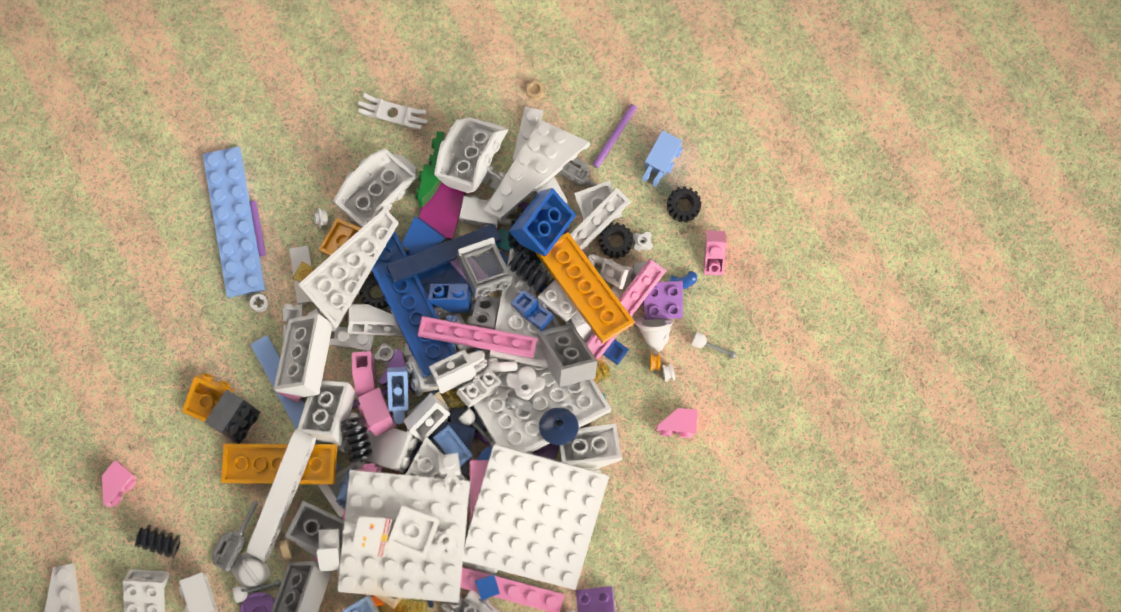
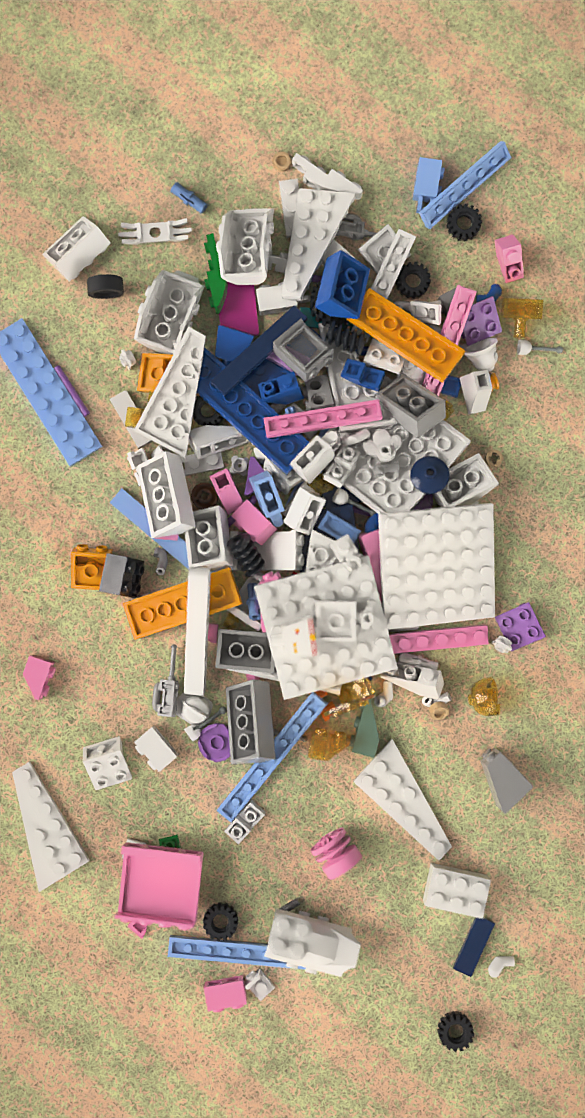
camera: 25 degrees left, 10 degrees up
black piece [135,525,181,559] -> none
white bush [250,294,268,312] -> none
tan tile [280,539,294,560] -> none
white slope [317,529,340,571] -> none
blue tile [475,574,500,600] -> none
medium lavender bar [592,104,637,169] -> none
white plate [633,232,653,251] -> none
bright pink slope [656,408,698,438] -> none
white bush [662,363,675,382] -> none
none -> white slope [42,216,111,282]
none -> black tyre [87,274,124,299]
none -> light grey arm [153,547,168,575]
none -> medium blue pin [170,182,208,214]
none -> reddish brown wheel [191,482,218,510]
none -> bright pink tile [208,623,219,643]
none -> clear yellow hinge [223,612,239,629]
none -> white slope [292,153,363,200]
none -> light blue tile [419,141,511,229]
none -> white slope [460,369,492,415]
none -> tan bush [484,450,503,468]
none -> clear yellow brick [501,298,544,338]

